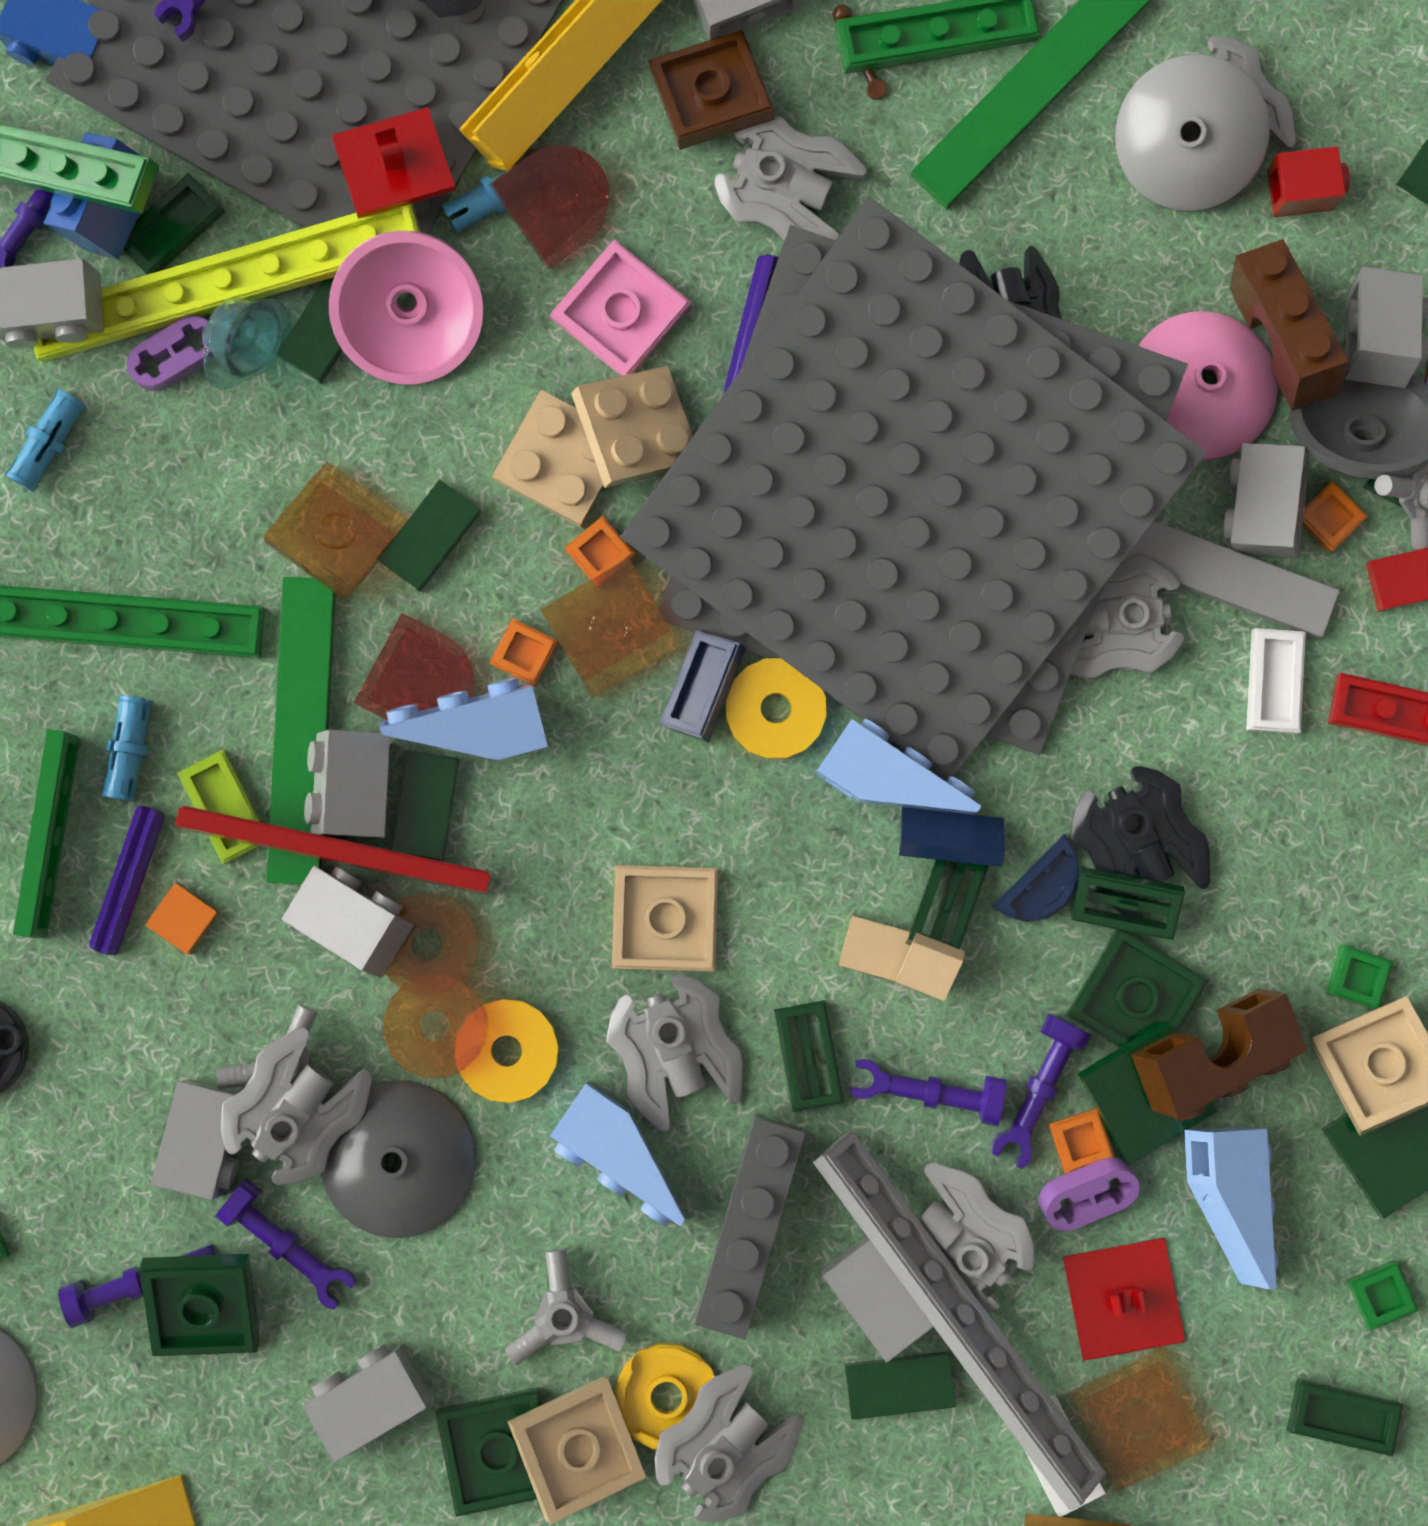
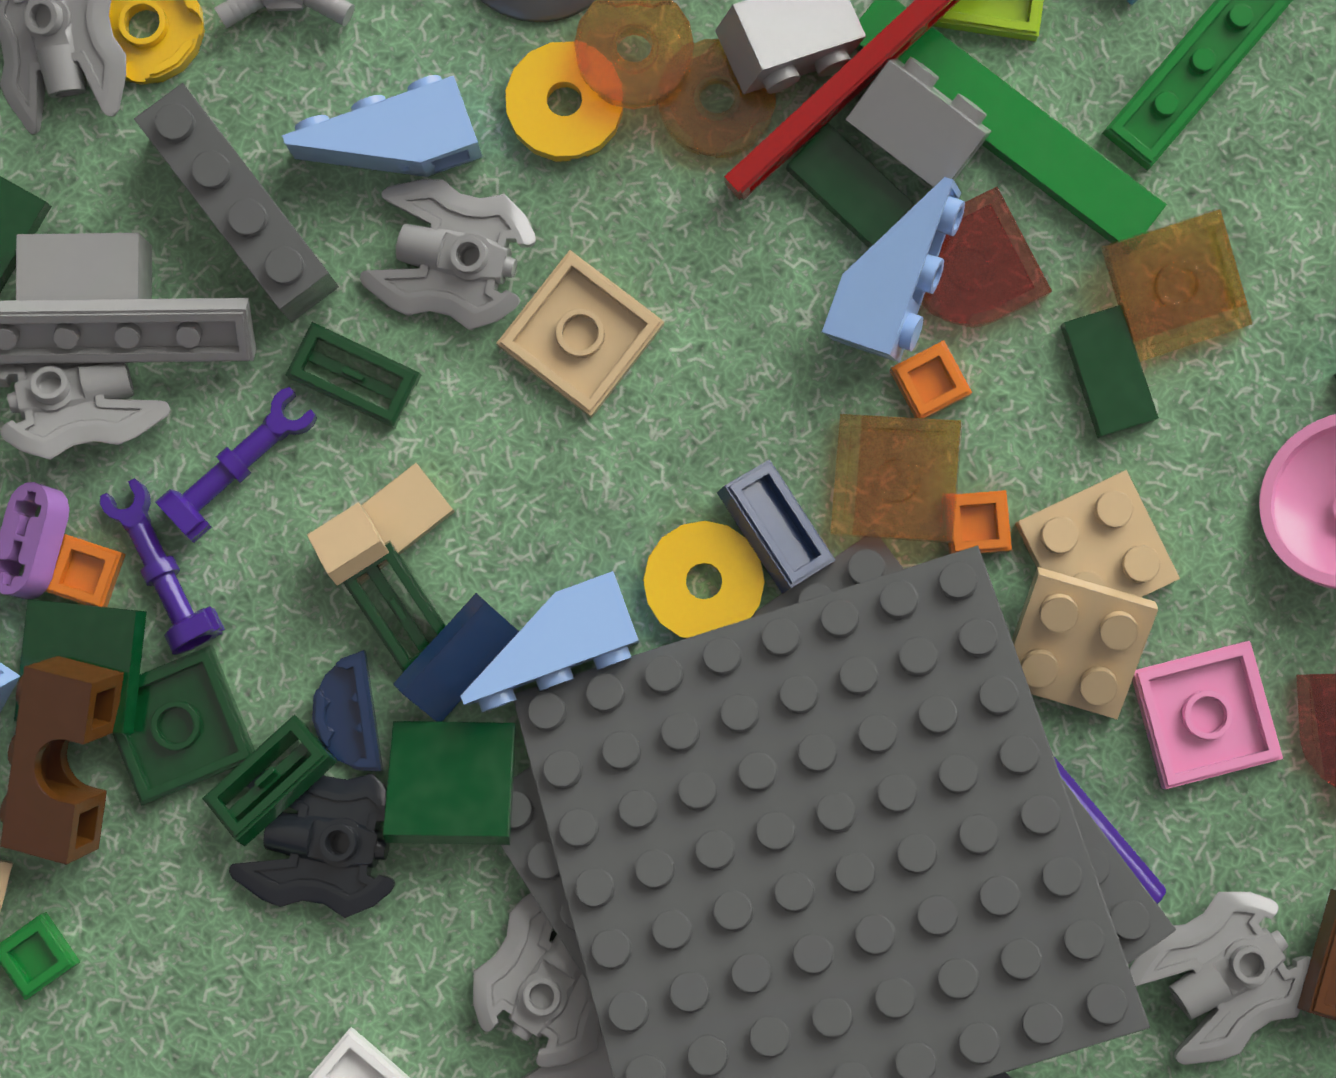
camera: 125 degrees right, 0 degrees up
none -> dark green tile [383,721,516,845]

